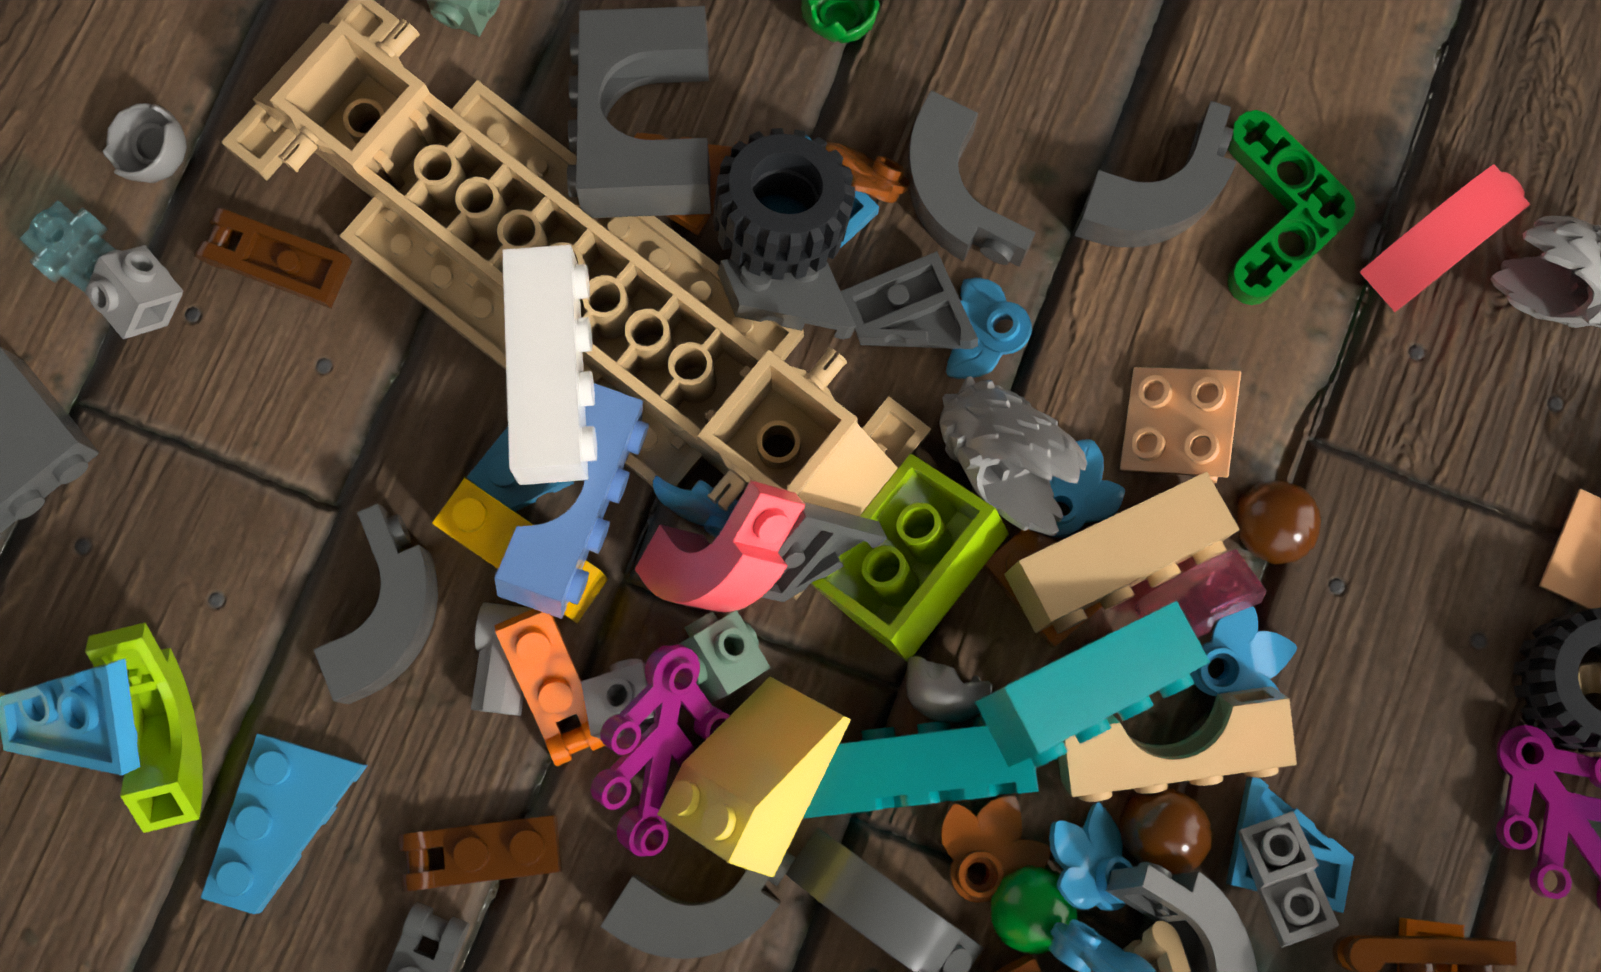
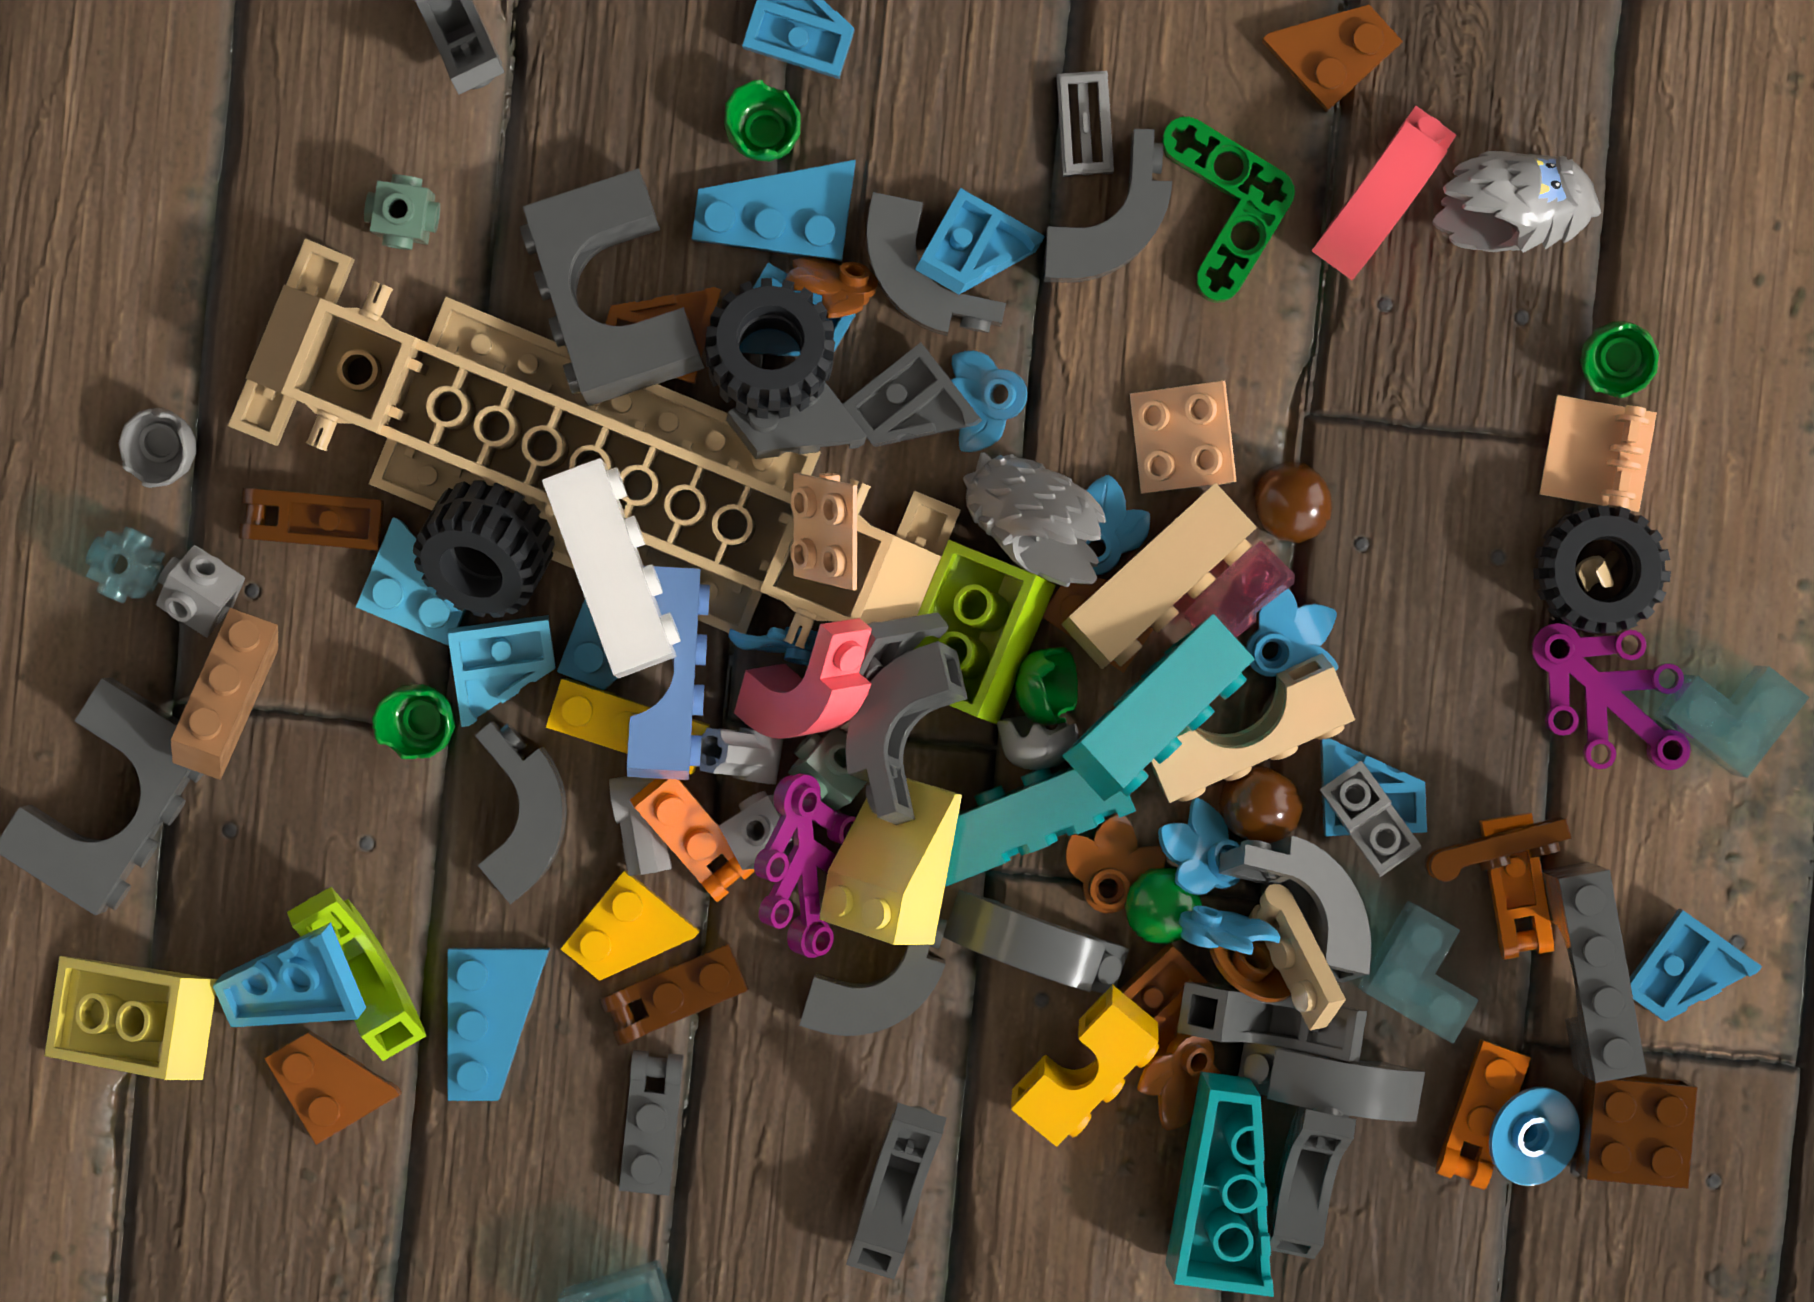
camera: 15 degrees left, 10 degrees up
none -> medium nougat brick [171,608,278,780]
none -> dark orange wing [264,1031,402,1145]
none -> medium azure wing [356,517,466,646]
none -> green hair [372,684,455,759]
none -> black tyre [413,480,555,618]
none -> medium azure wing [447,615,555,727]
none -> yellow wing [561,869,700,981]
none -> dark azure wing [692,160,856,262]
none -> light grey piece [699,727,784,784]
none -> light nougat hinge [791,473,857,590]
none -> dark grey arch [846,641,968,825]
none -> dark azure wing [915,188,1045,295]
none -> green hair [1015,647,1078,726]
none -> light grey tile [1056,71,1114,177]
none -> dark orange wing [1261,4,1403,113]

